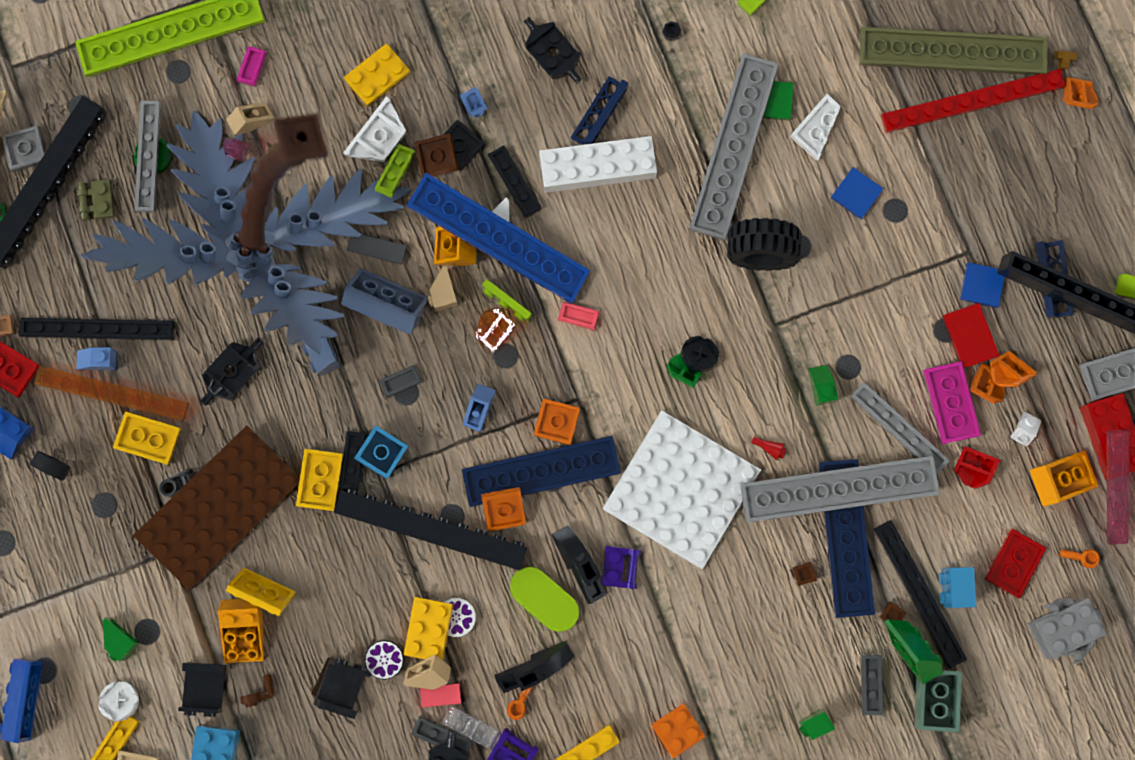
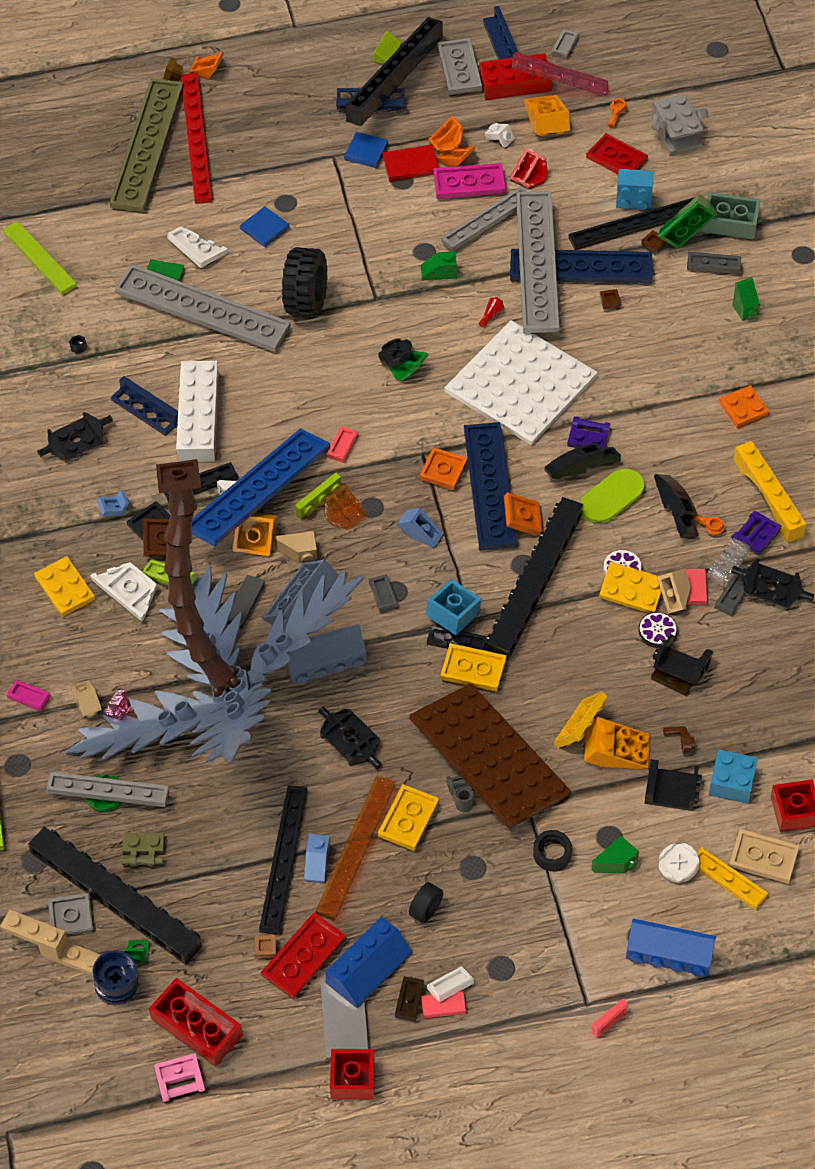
camera: 80 degrees left, 25 degrees down
none -> black tyre [533,830,572,871]

